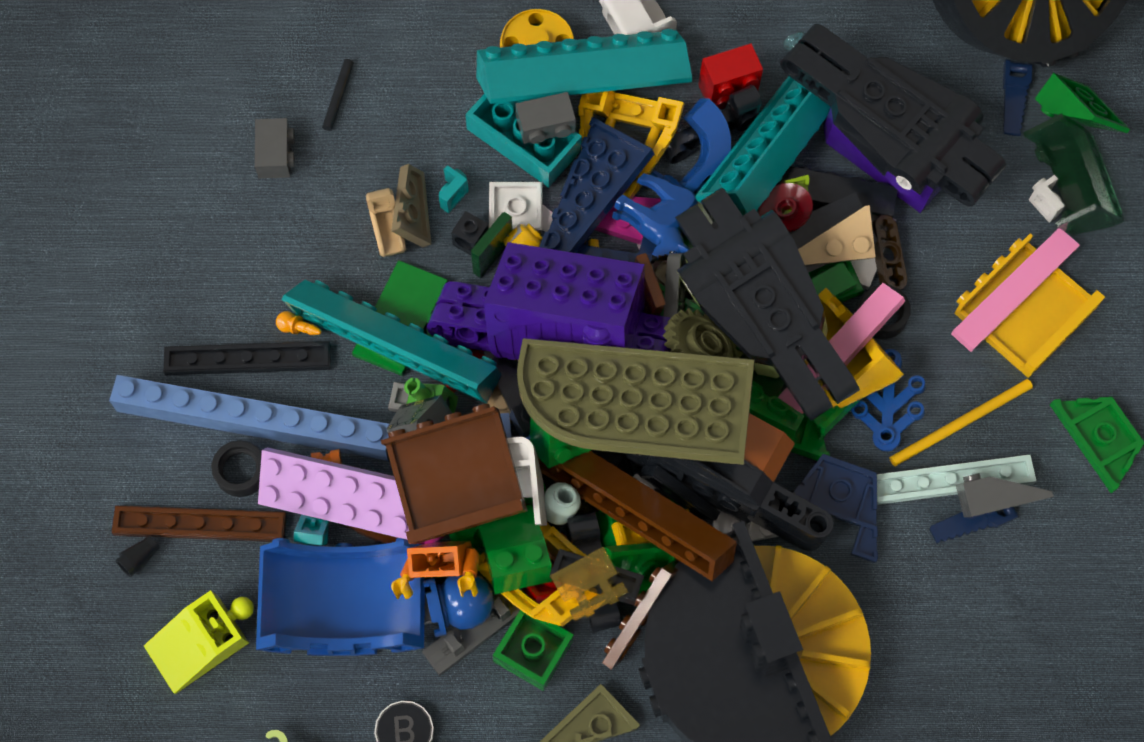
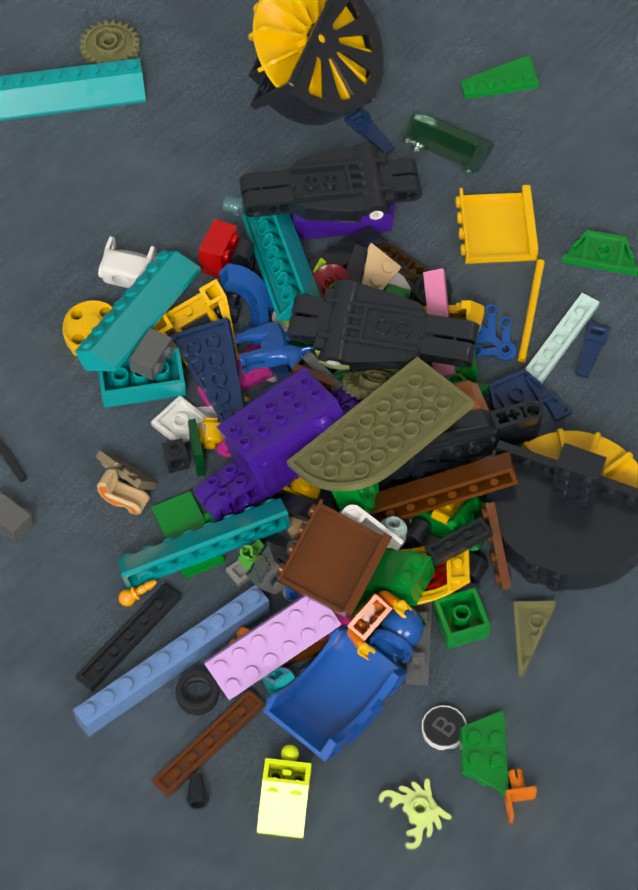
camera: 45 degrees left, 10 degrees down
teal bracket [439,165,469,214] -> none
clear yellow plate [550,547,628,621] -> none
bright pink tile [951,227,1080,352] -> none
dark grey slope [956,473,1054,518] -> none
white bracket [1029,175,1065,223] -> none
green slope [1035,73,1130,133] -> none

